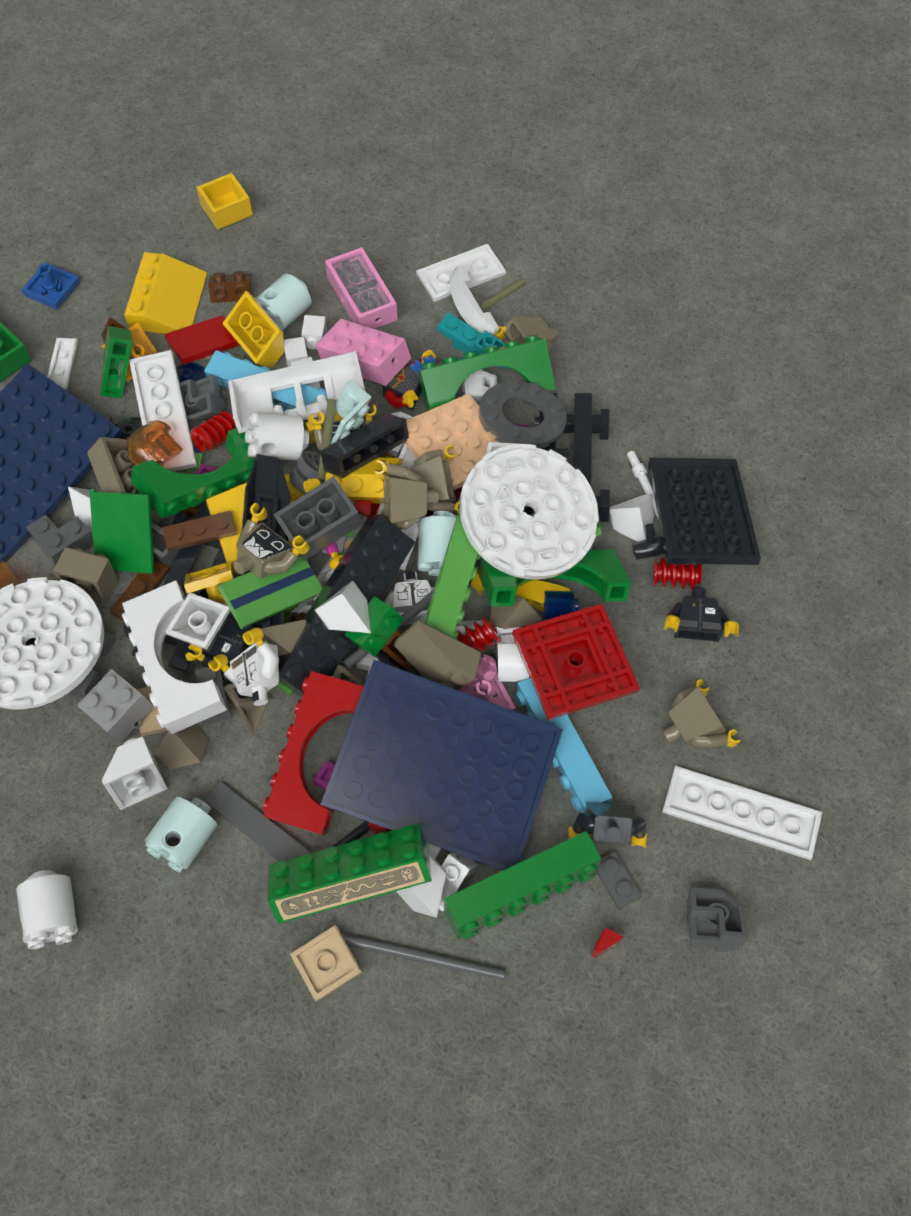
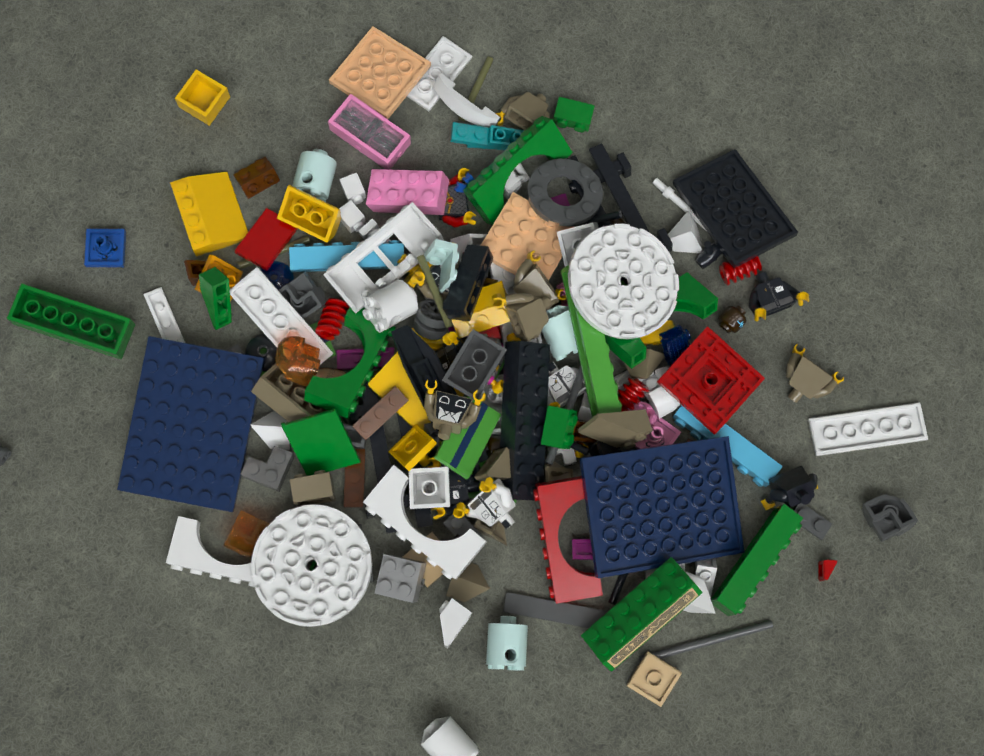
camera: 35 degrees left, 15 degrees up
white slope [315,581,371,633] -> none
none -> light nougat plate [329,26,431,119]
none -> green brick [553,97,595,133]
none -> dark brown head [718,306,747,334]

